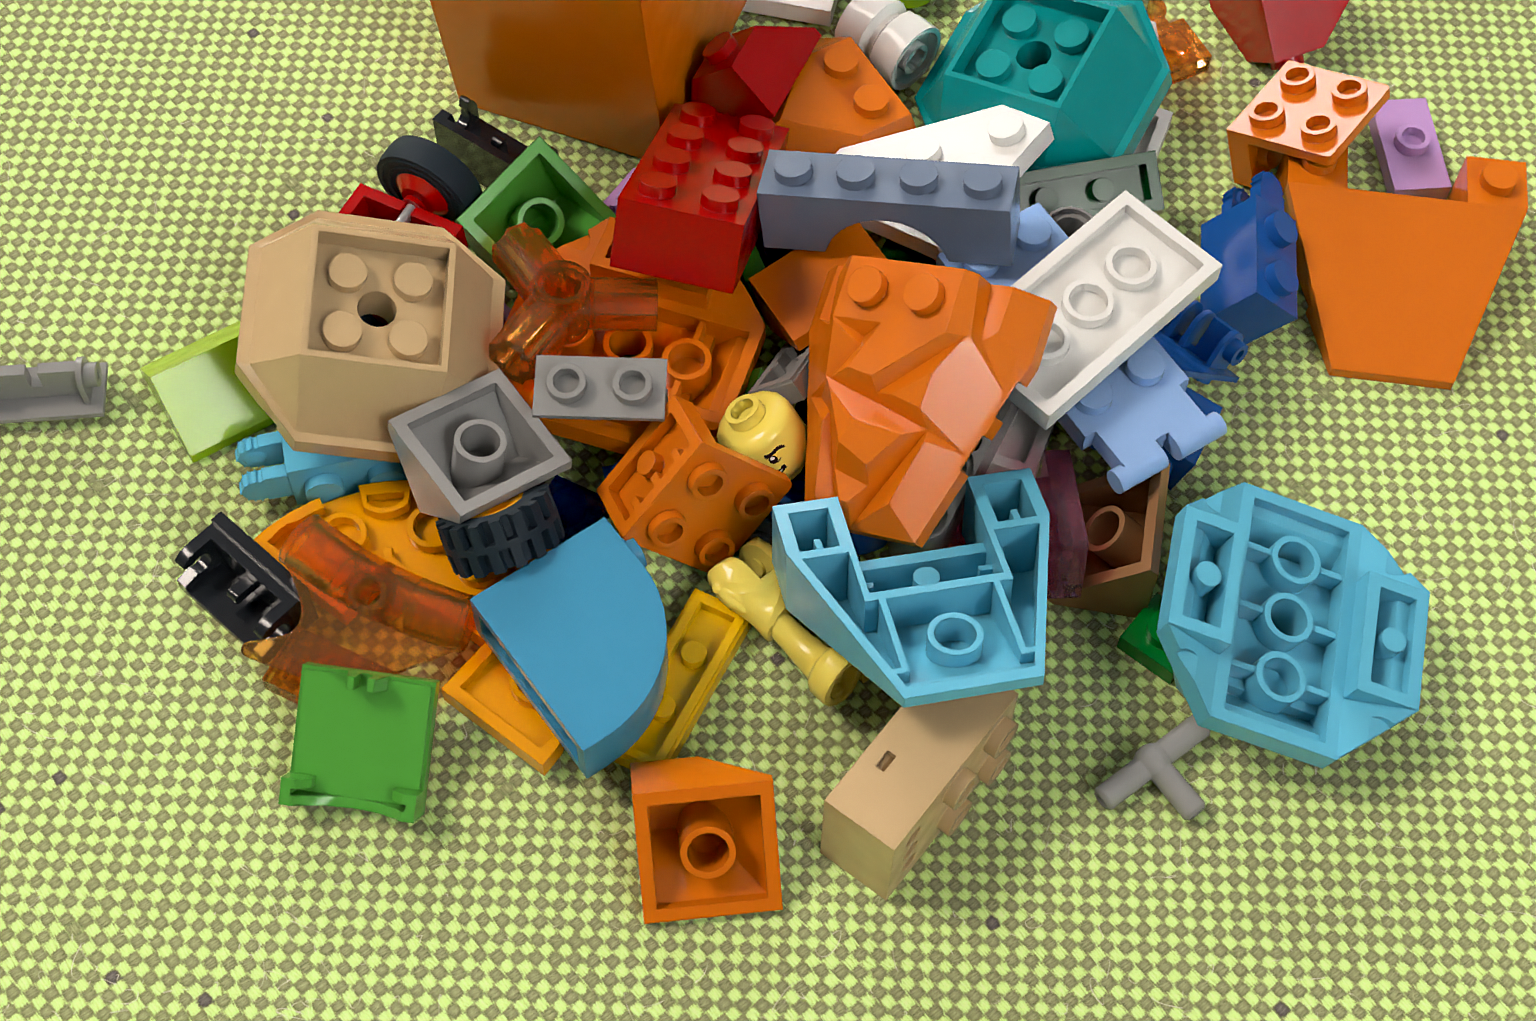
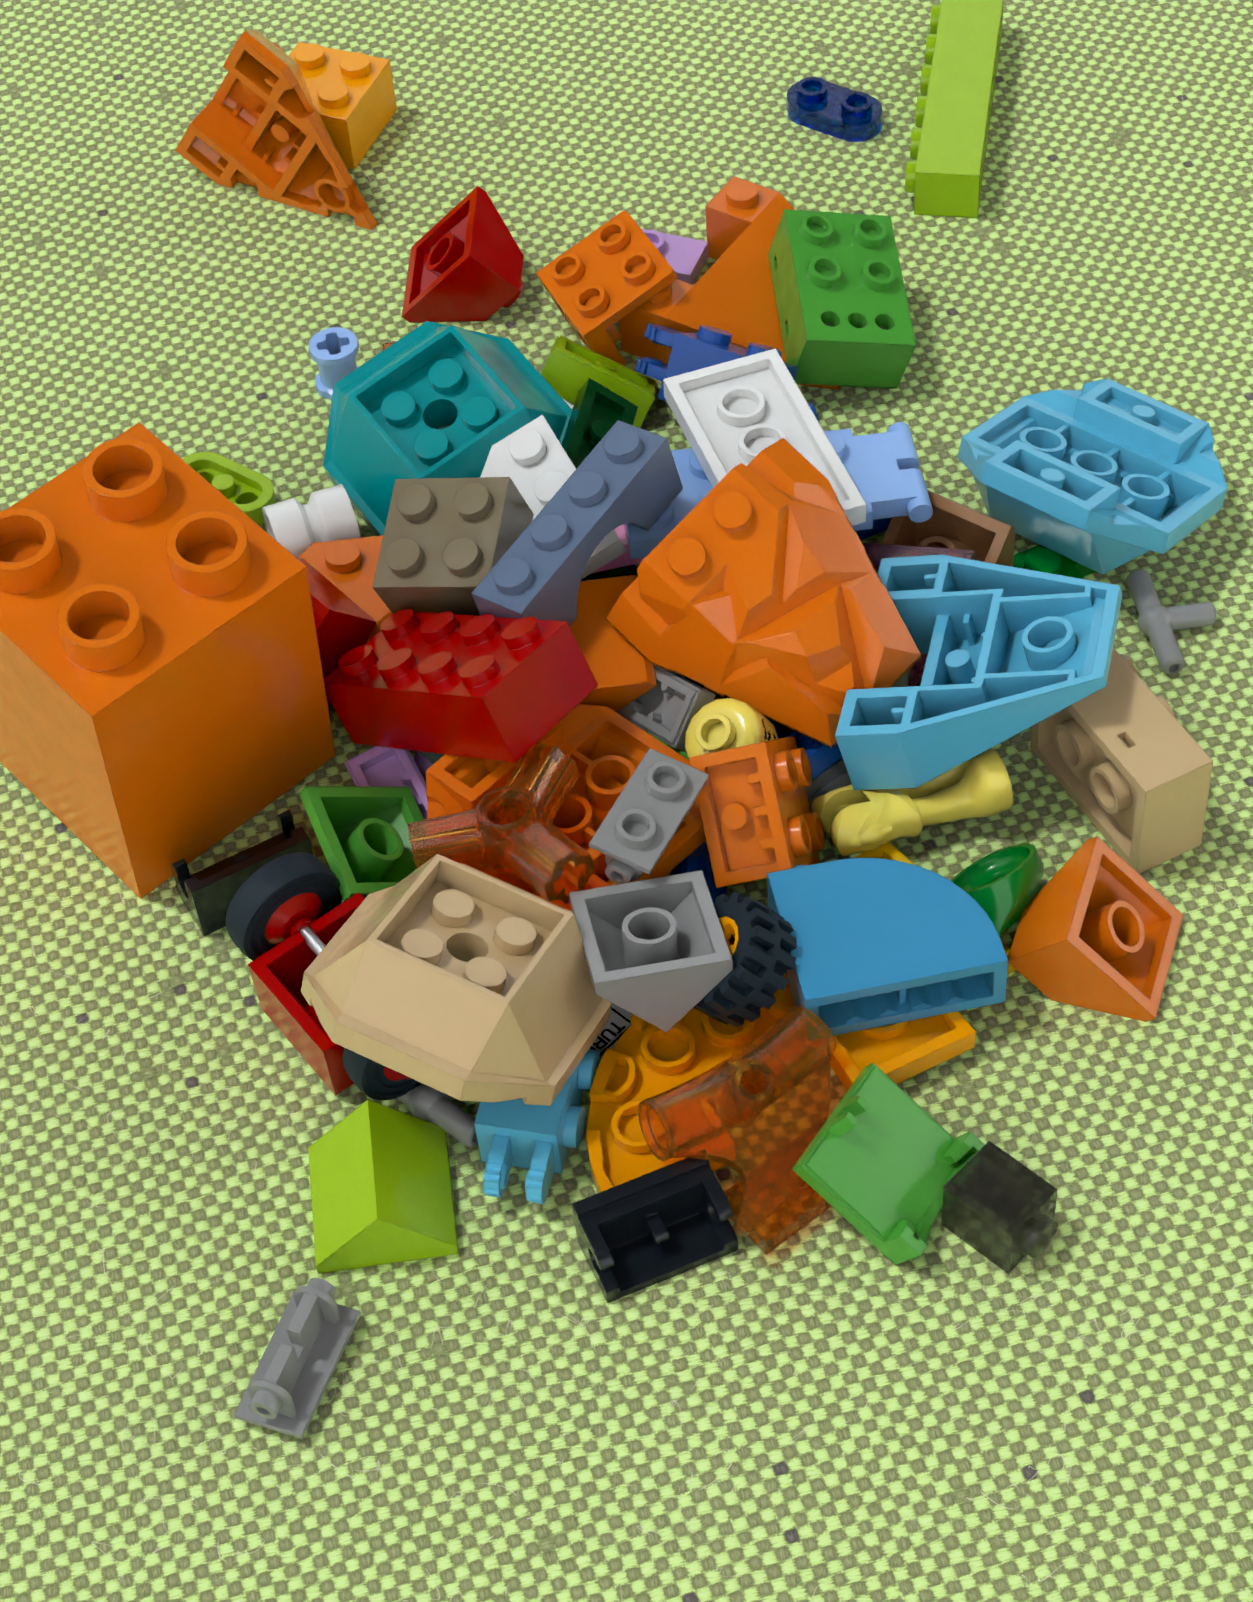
camera: 60 degrees left, 10 degrees down
none -> dark tan brick [372,477,534,616]
none -> lime slope [541,336,658,428]
none -> bright green piece [768,209,916,389]
none -> clear smoke brick [941,1141,1058,1274]
none -> green piece [951,843,1044,937]

